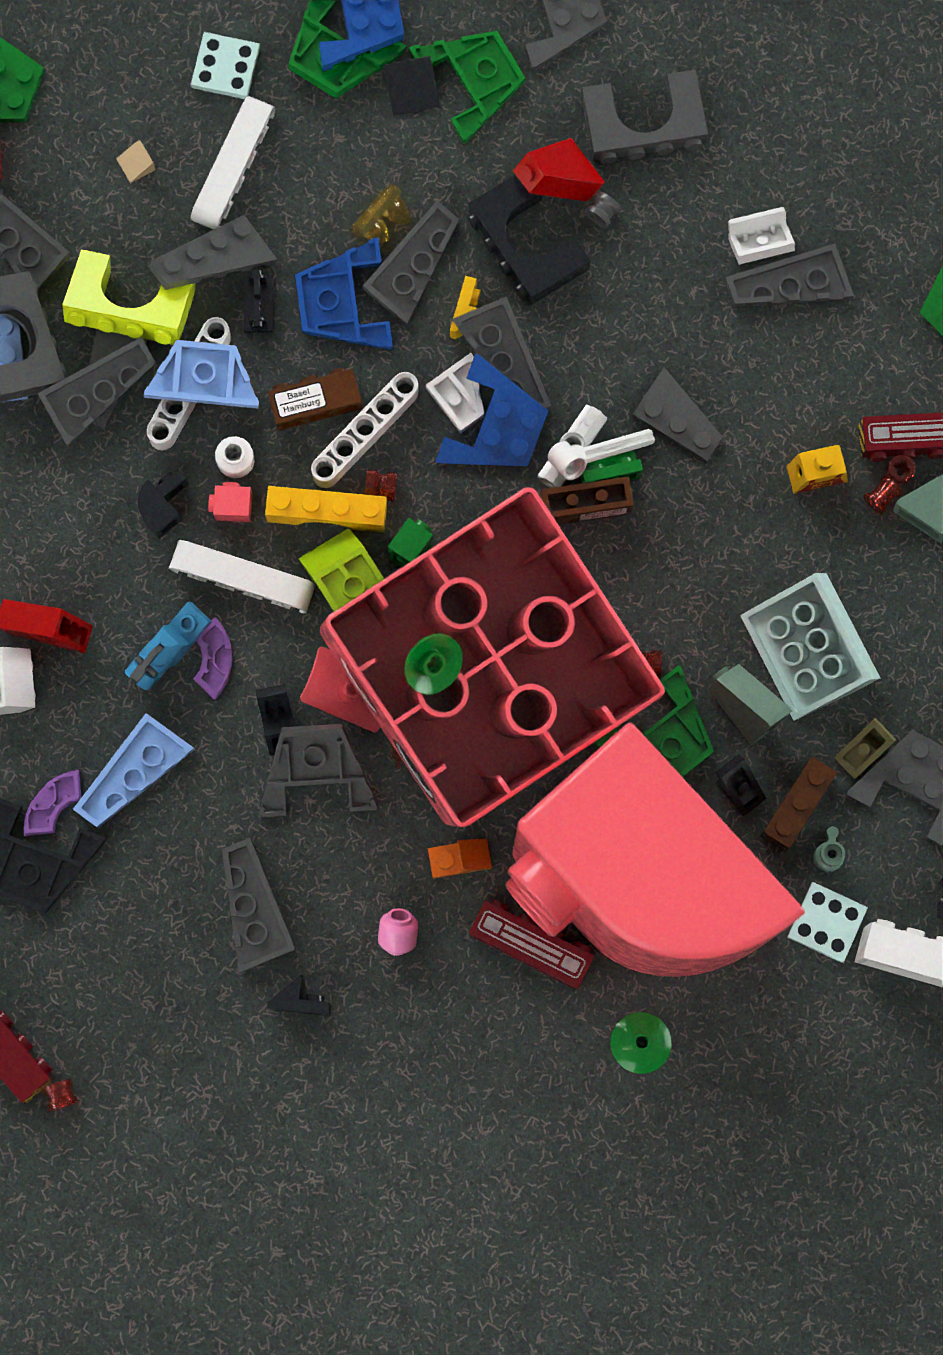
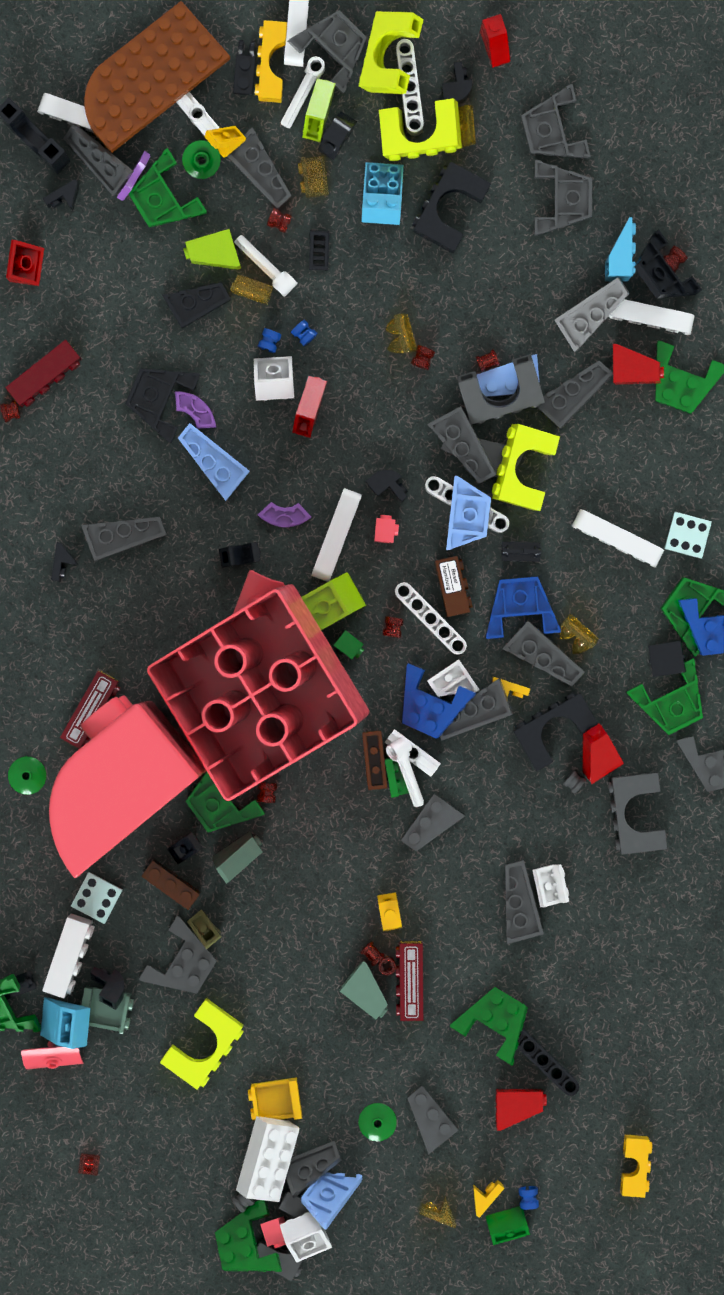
camera: 90 degrees right, 10 degrees up
tan slope [117,140,156,184] -> none
dark azure plate [125,602,213,690] -> none
dark grey wing [149,215,277,290] -> none
white head [215,436,255,478] -> none
dark grey wing [259,724,377,817] -> none
yellow arch [265,486,387,533] -> none
bright pink head [378,908,418,956] -> none
green dish [404,634,463,694] -> none
orange slope [428,839,492,879] -> none
light aqua slope [740,573,880,721] -> none
sand green piece [813,826,845,873] -> none

